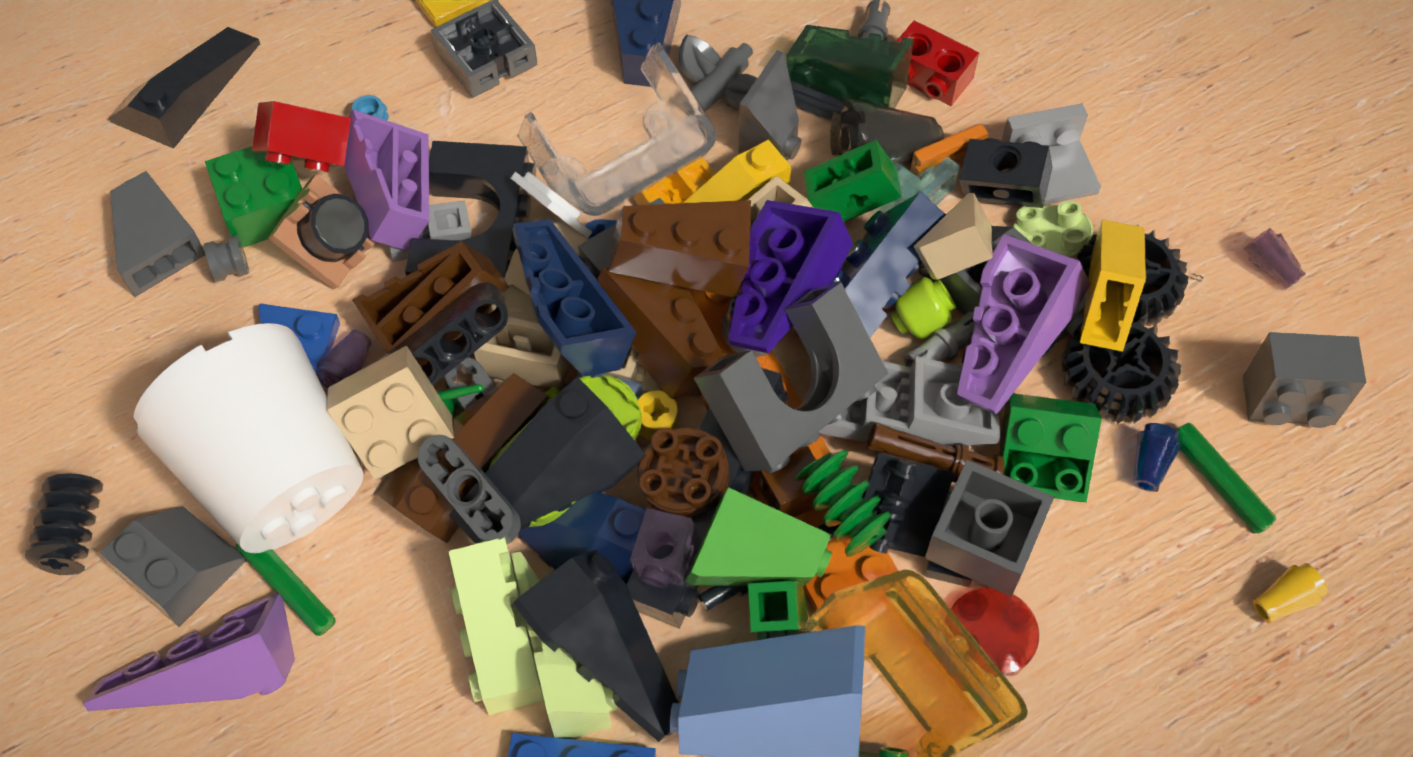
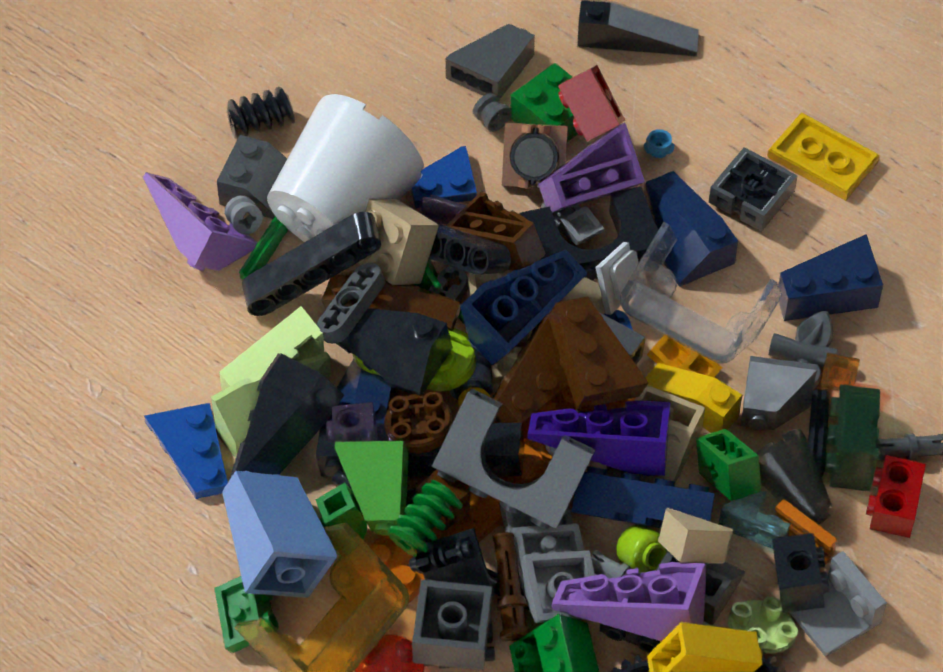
camera: 70 degrees right, 5 degrees down
none -> light grey wheel [225,195,263,234]
none -> black beam [242,212,381,316]
none -> dark blue wedge [646,171,738,287]
none -> clear orange tile [820,352,860,394]

